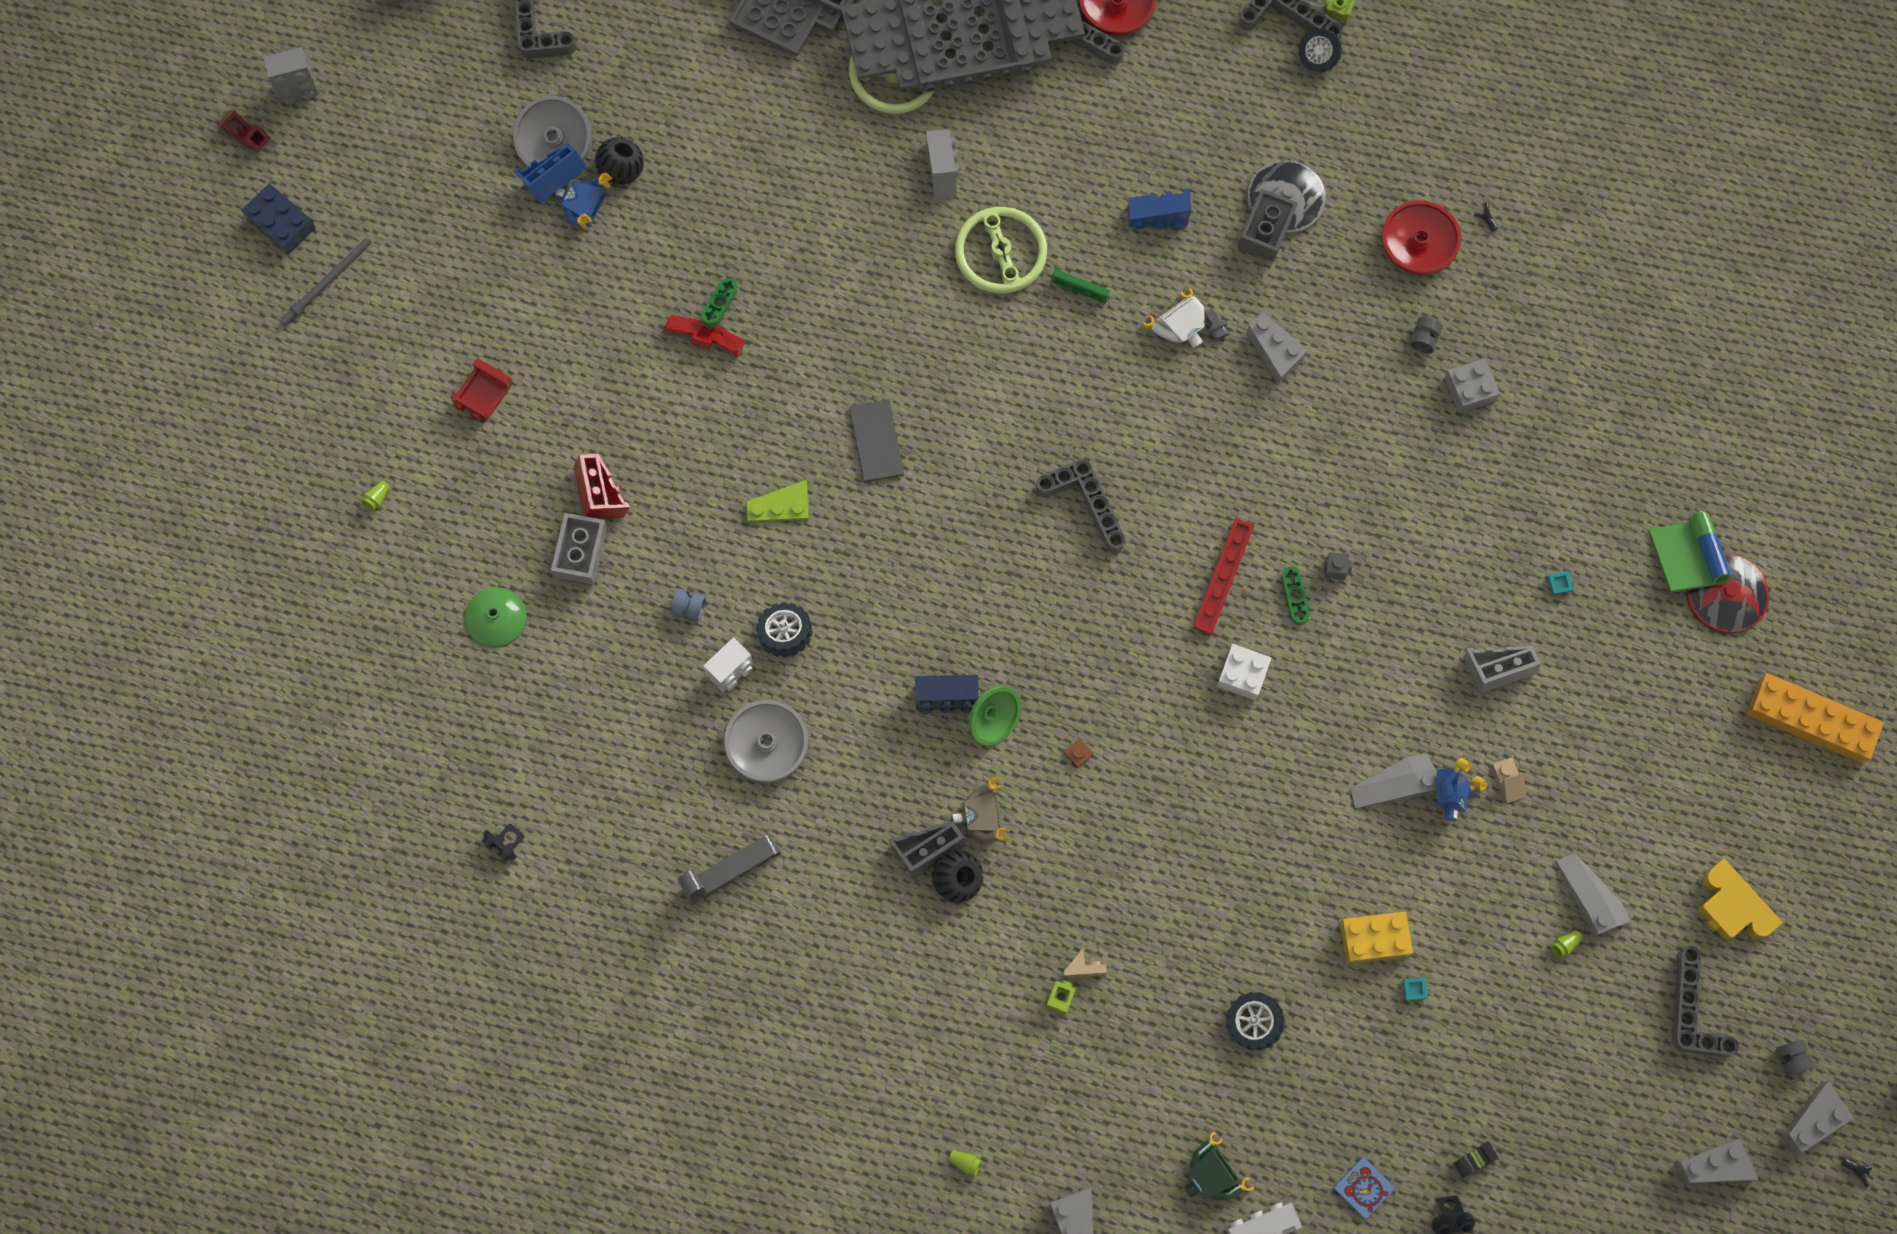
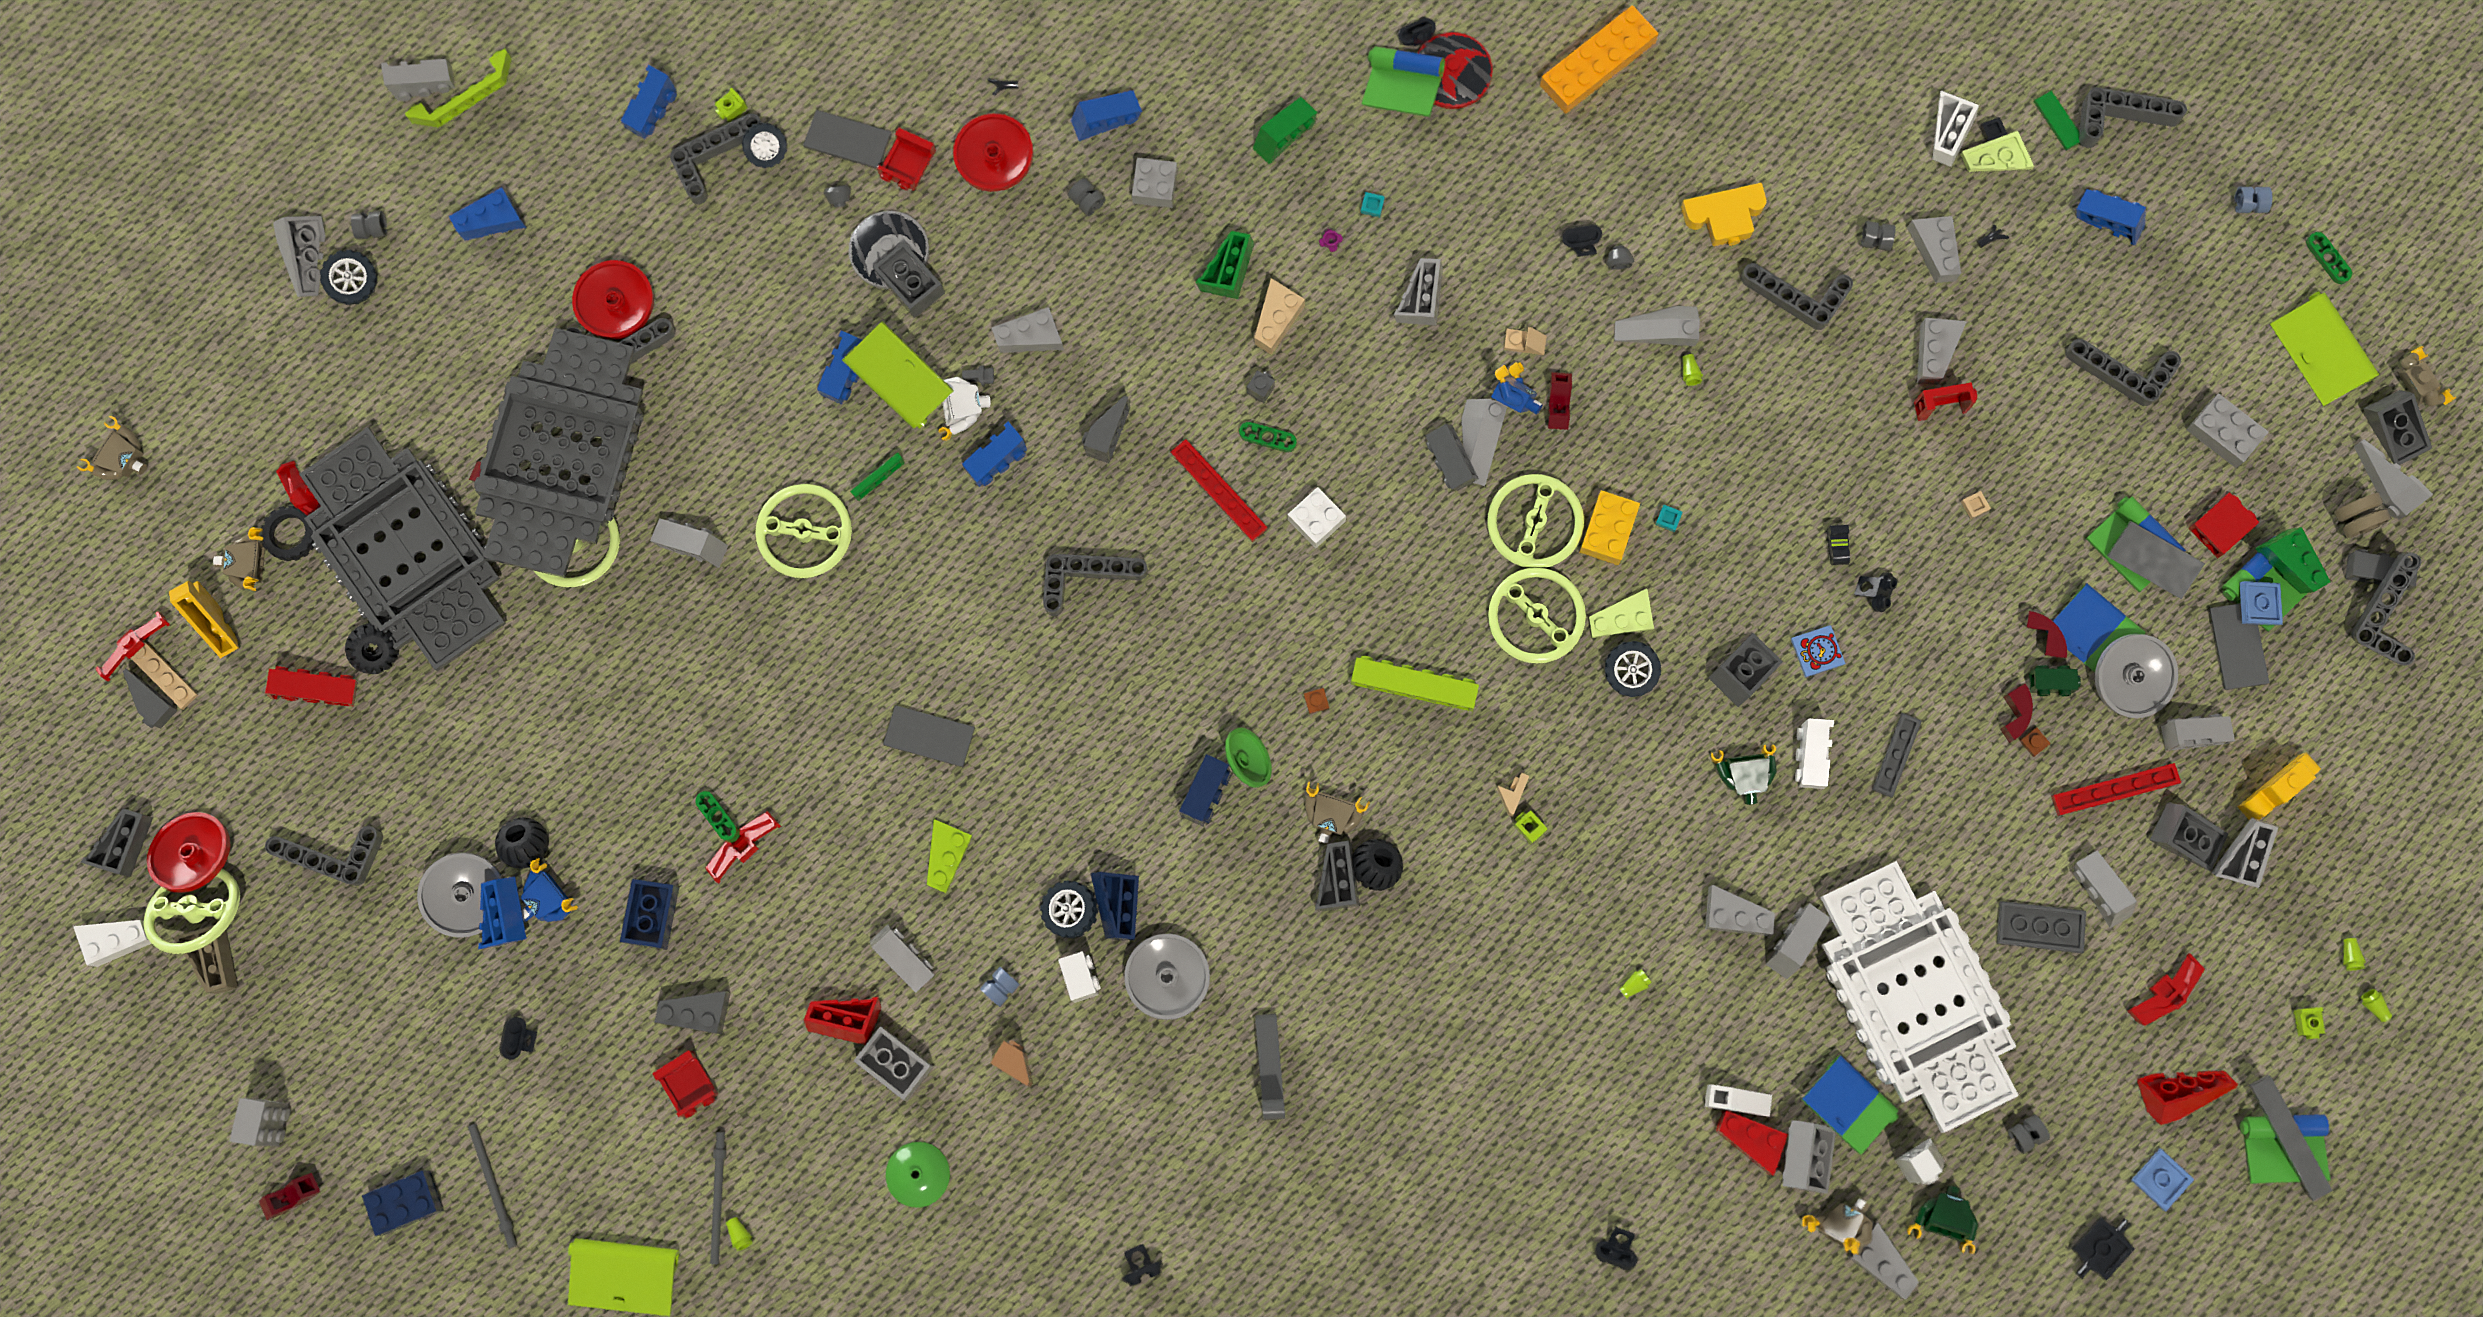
camera: 55 degrees left, 5 degrees up
none -> black bracket [499,1017,537,1060]
none -> lime door [568,1238,680,1316]
none -> dark blue brick [620,879,679,950]
none -> dark grey wedge [654,991,731,1035]
none -> dark grey bar [710,1132,726,1264]
none -> dark grey tile [803,110,892,169]
none -> dark grey cone [824,185,851,207]
none -> lime door [842,321,954,429]
none -> light grey wedge [869,924,934,993]
none -> red panel [877,127,936,191]
none -> blue wedge [962,421,1027,487]
none -> medium nougat slope [990,1040,1033,1087]
none -> blue wedge [1071,90,1142,141]
none -> dark grey slope [1082,396,1130,464]
none -> dark blue wedge [1090,872,1139,941]
none -> green wedge [1195,231,1254,299]
none -> green wedge [1253,97,1318,165]
none -> tan wedge [1254,278,1305,355]
none -> magenta plate [1319,229,1343,252]
none -> lime brick [1351,656,1479,712]
none -> black bracket [1398,18,1436,47]
none -> dark grey brick [1425,424,1479,491]
none -> yellowish green piece [1488,474,1584,568]
none -> yellowish green piece [1488,568,1586,663]
none -> dark red brick [1548,372,1572,430]
none -> black bracket [1561,224,1602,257]
none -> yellowish green wing [1588,589,1654,638]
none -> dark grey cone [1607,246,1635,270]
none -> dark grey slope [1708,633,1783,707]
none -> red panel [1914,382,1978,421]

